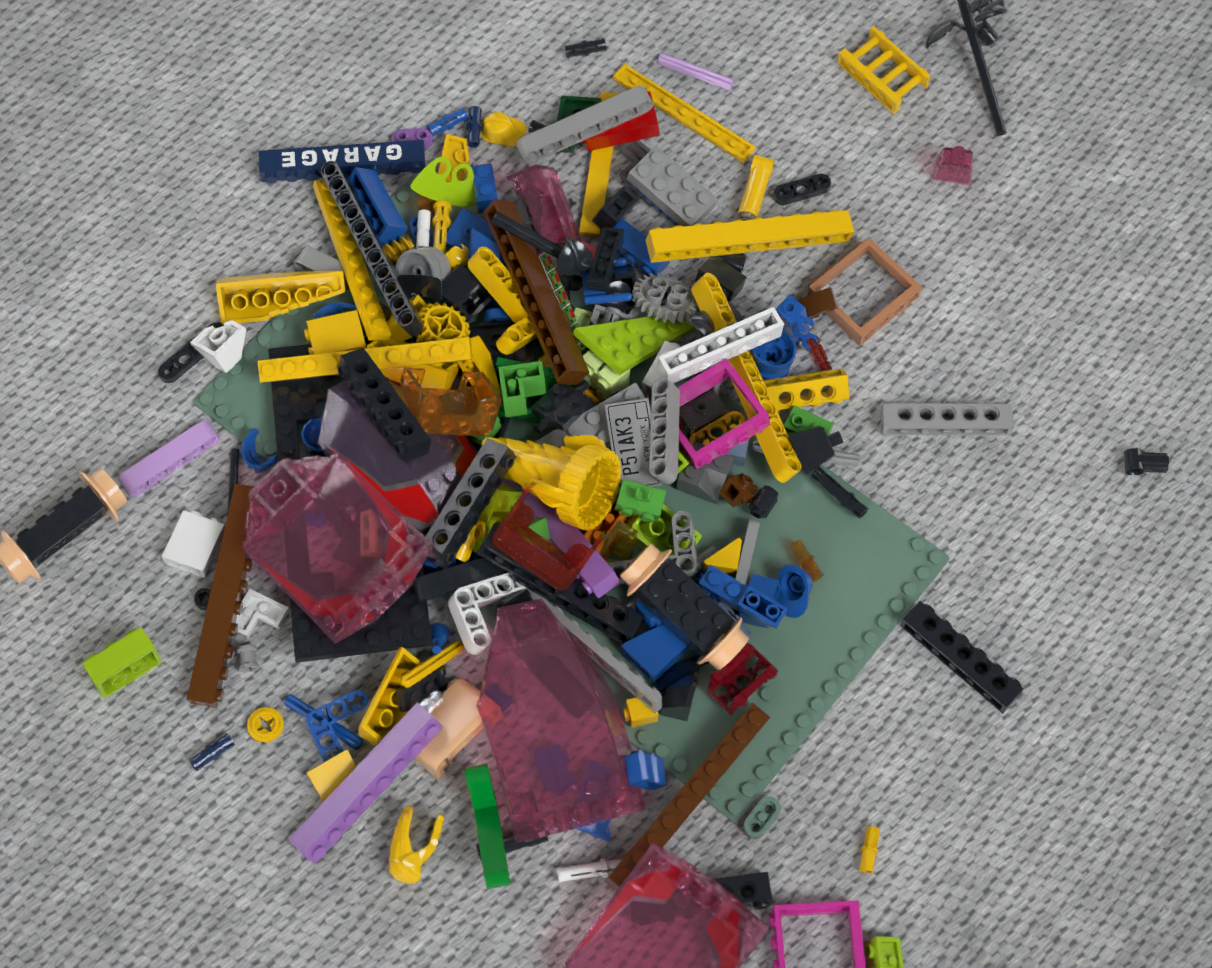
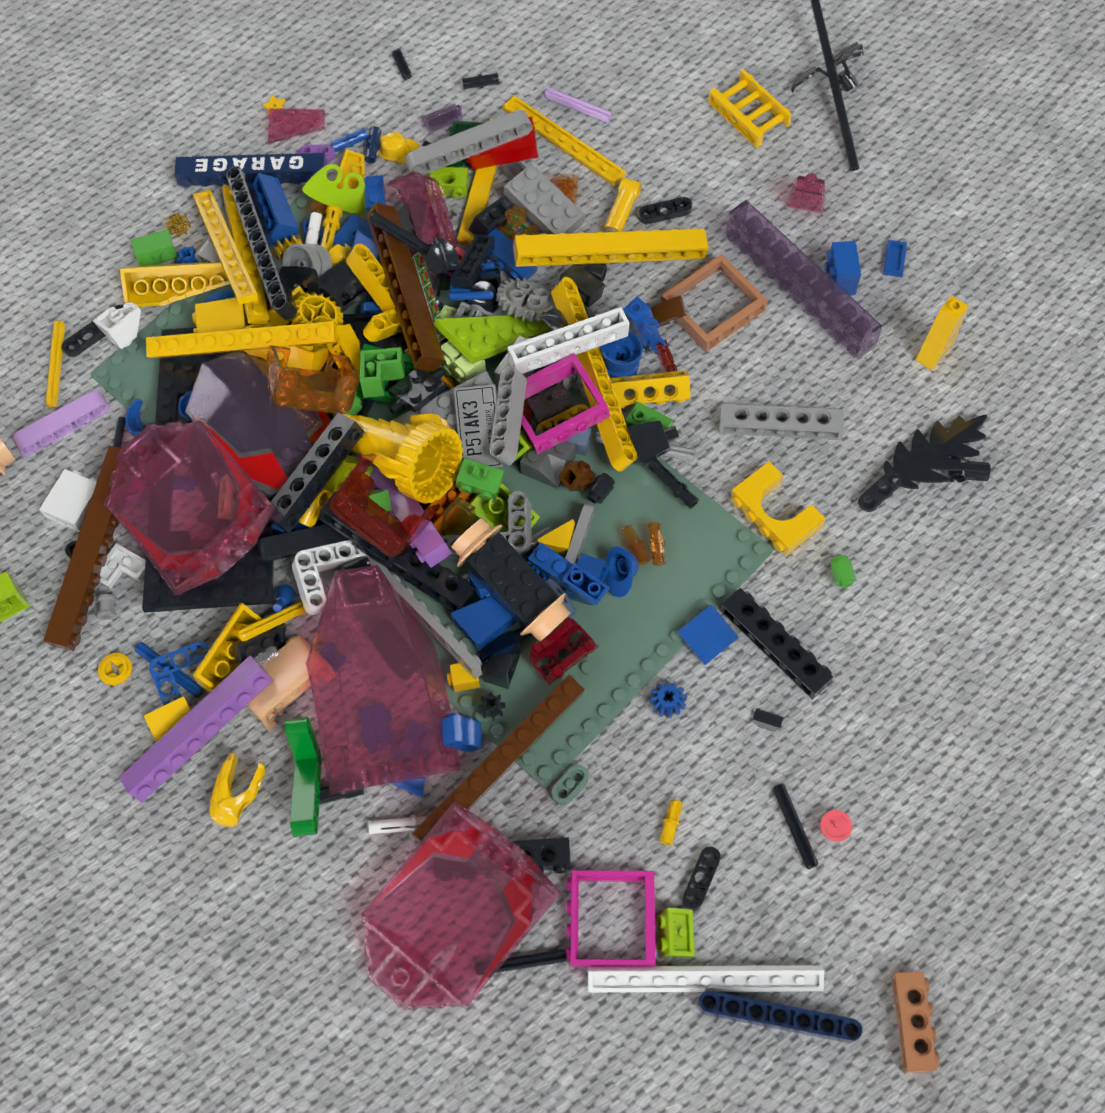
camera: 10 degrees right, 0 degrees up
dark blue pin [188,733,235,772] -> none
black brick [337,348,431,462] -> none
none -> yellow axle [45,320,65,408]
none -> bright green brick [131,229,177,266]
none -> clear yellow gear [166,213,191,237]
none -> blue gear [176,247,199,263]
none -> yellow plate [193,189,258,305]
none -> yellow plate [263,96,286,116]
none -> clear pink wing [268,108,325,145]
none -> black axle [392,49,412,80]
none -> clear purple panel [422,103,463,134]
none -> lime brick [429,167,469,198]
none -> black gear [478,692,506,721]
none -> clear orange plant [497,206,539,241]
none -> clear orange slope [558,173,580,205]
none -> clear orange pin [648,522,666,566]
none -> blue gear [650,680,687,718]
none -> blue slope [678,604,739,665]
none -> black beam [682,846,721,911]
none -> clear purple brick [726,200,882,359]
none -> yellow arch [731,461,826,556]
none -> black piece [752,708,783,731]
none -> black axle [773,784,818,869]
none -> coral piece [820,810,852,842]
none -> blue brick [825,241,861,297]
none -> bright green brick [830,555,856,588]
none -> black plant [858,414,987,512]
none -> blue tile [883,240,907,277]
none -> yellow slope [916,295,969,371]

